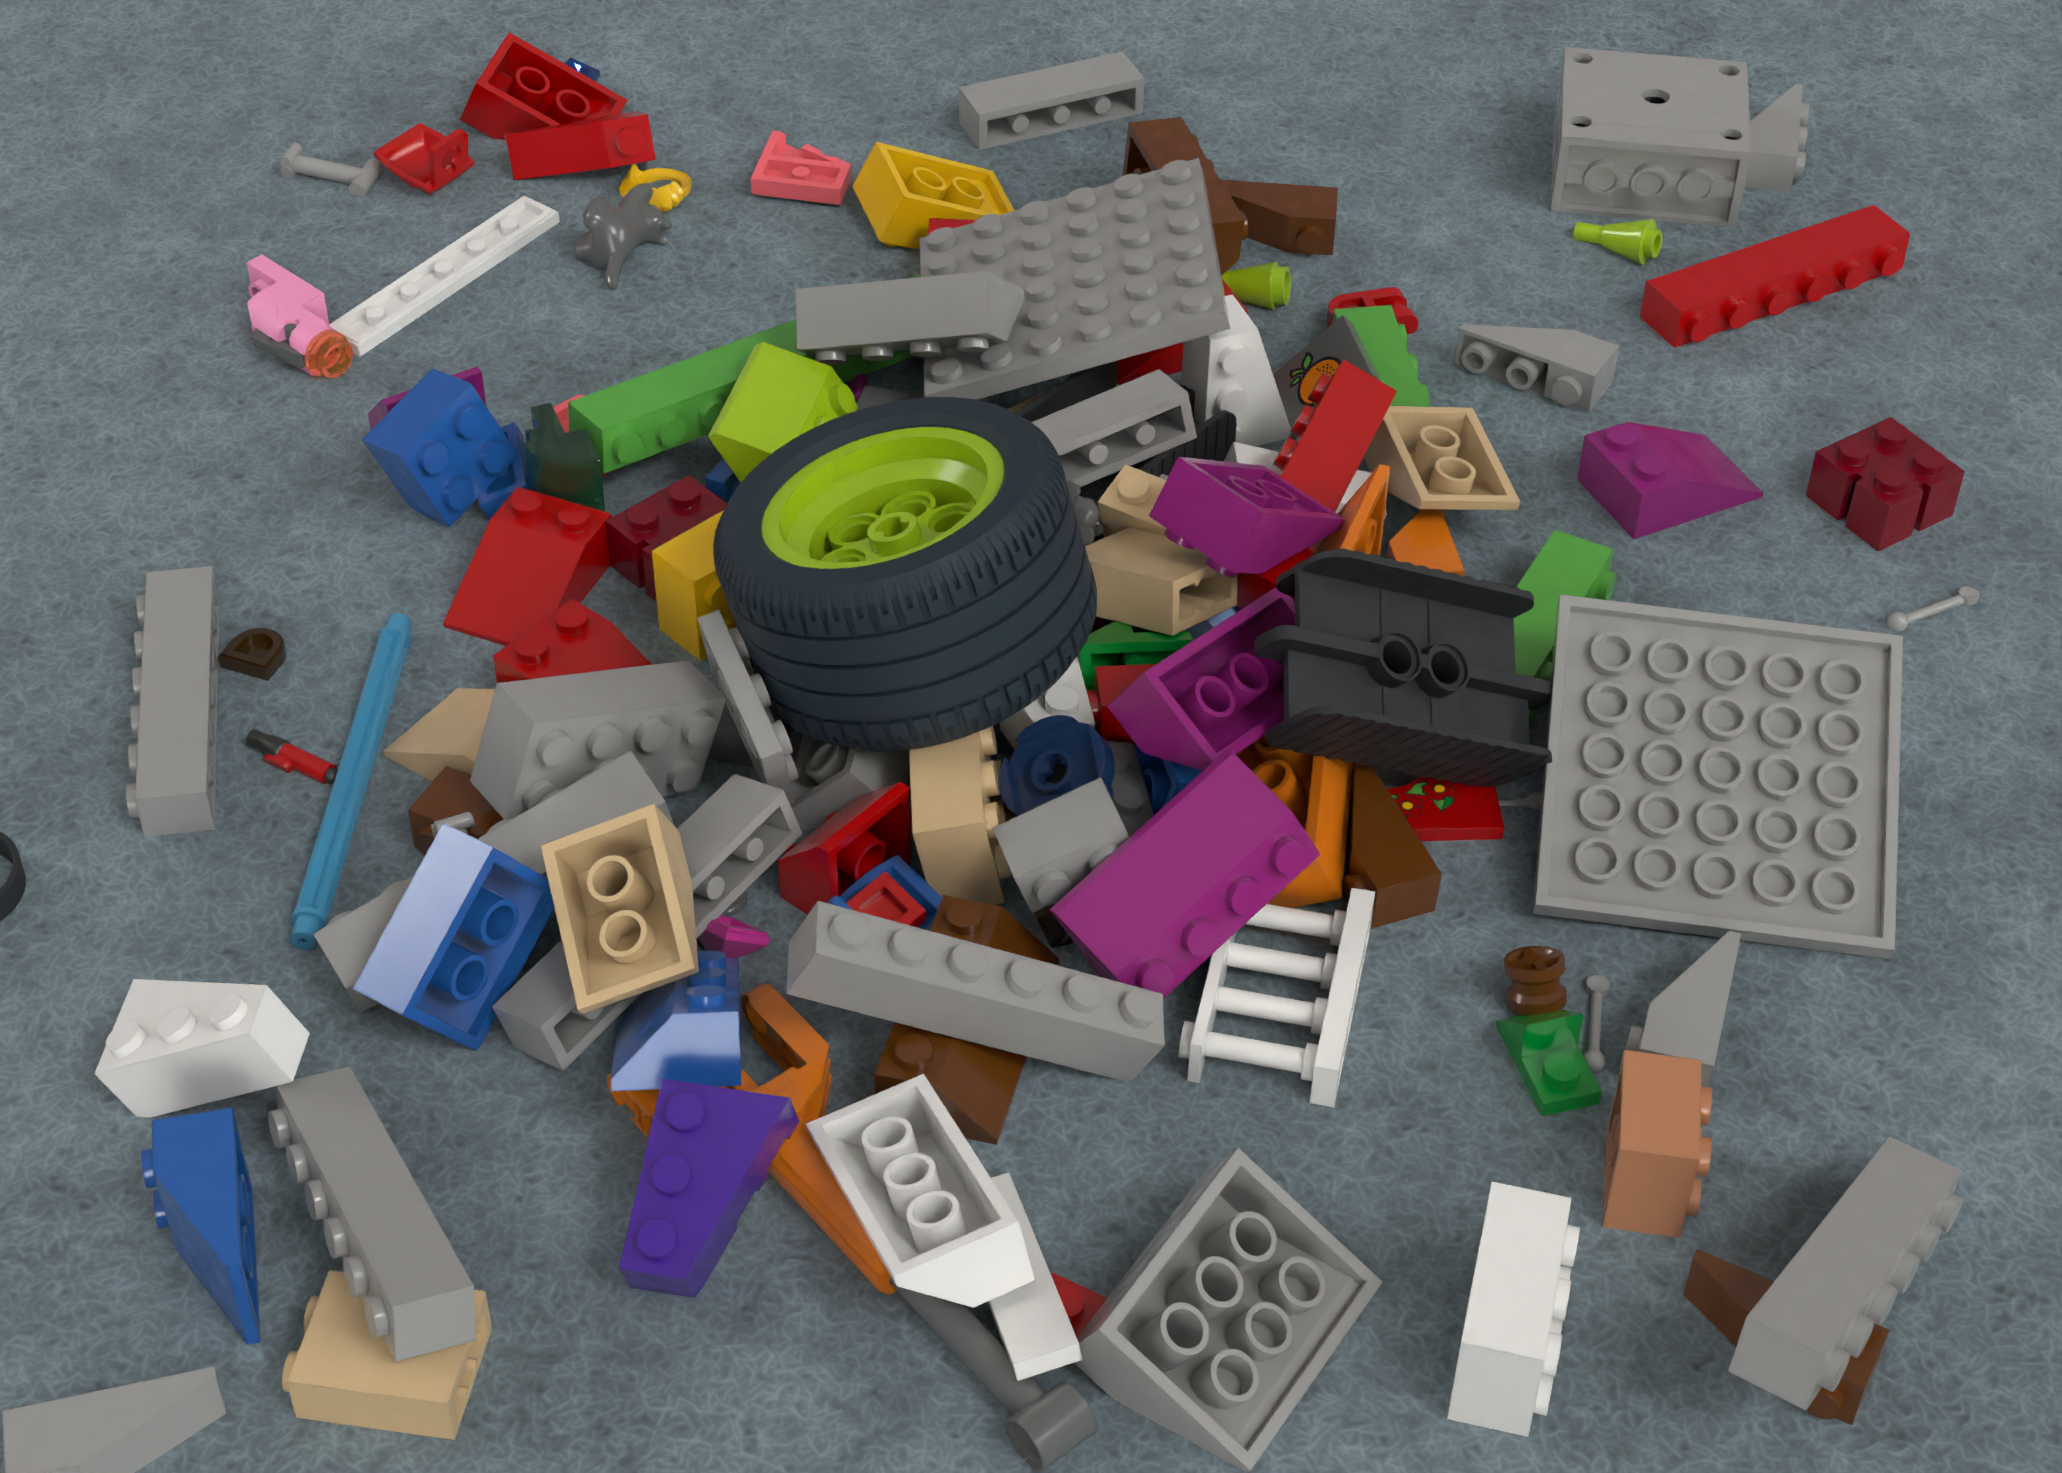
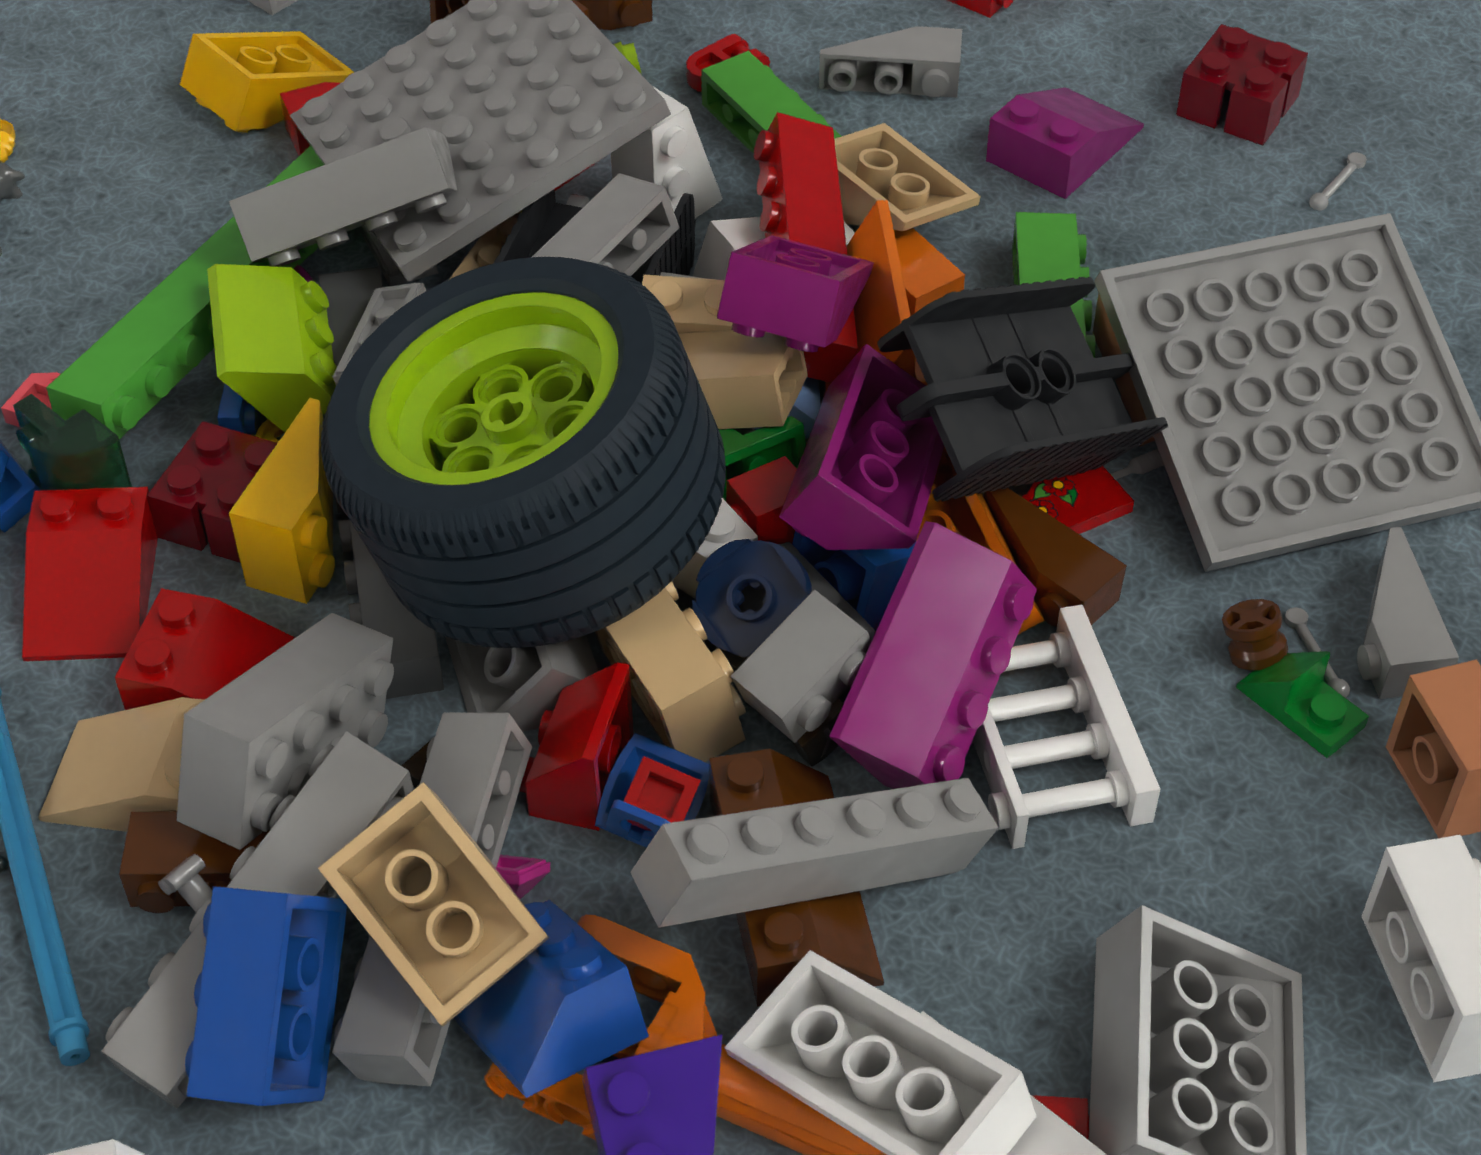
camera: 25 degrees left, 5 degrees up
light grey plate [697,610,799,805] -> none
coral wing [750,130,852,205] -> none
dark grey tile [1273,315,1382,439] -> none

